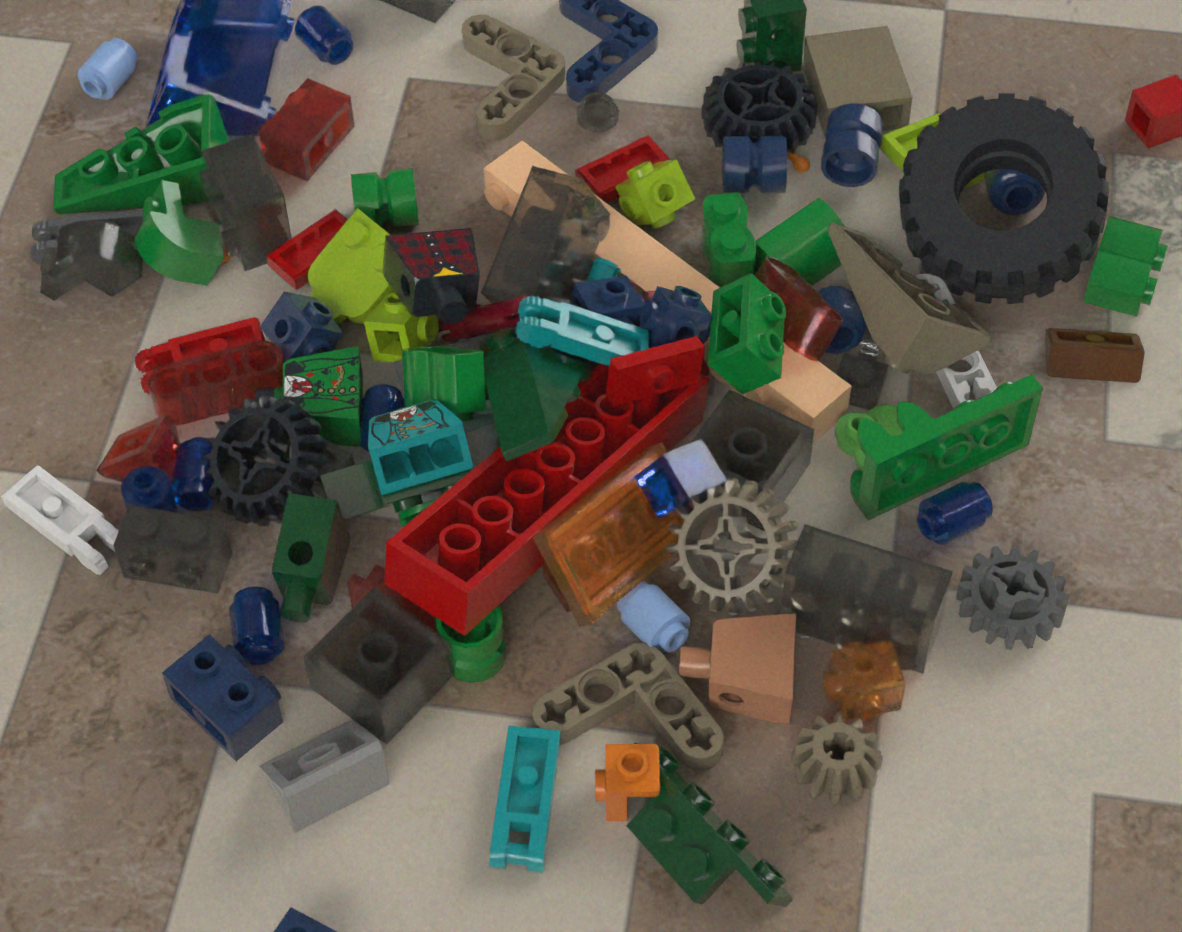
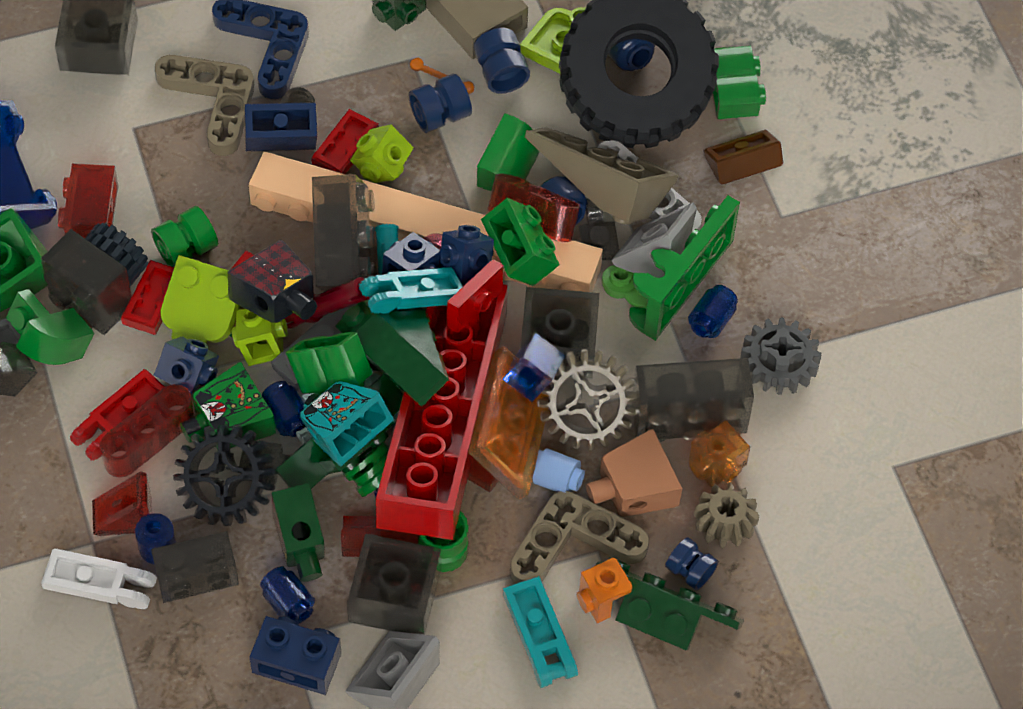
camera: 30 degrees left, 5 degrees up
clear blue brick [171,437,214,511] -> none
clear blue brick [294,5,354,65] -> none
black gear [701,59,818,154] -> none
green brick [701,192,756,287] -> none
none -> black wheel [78,223,149,289]
none -> dark blue brick [244,103,317,151]
none -> light grey slope [612,203,697,278]
none -> dark blue wheel [665,537,719,591]

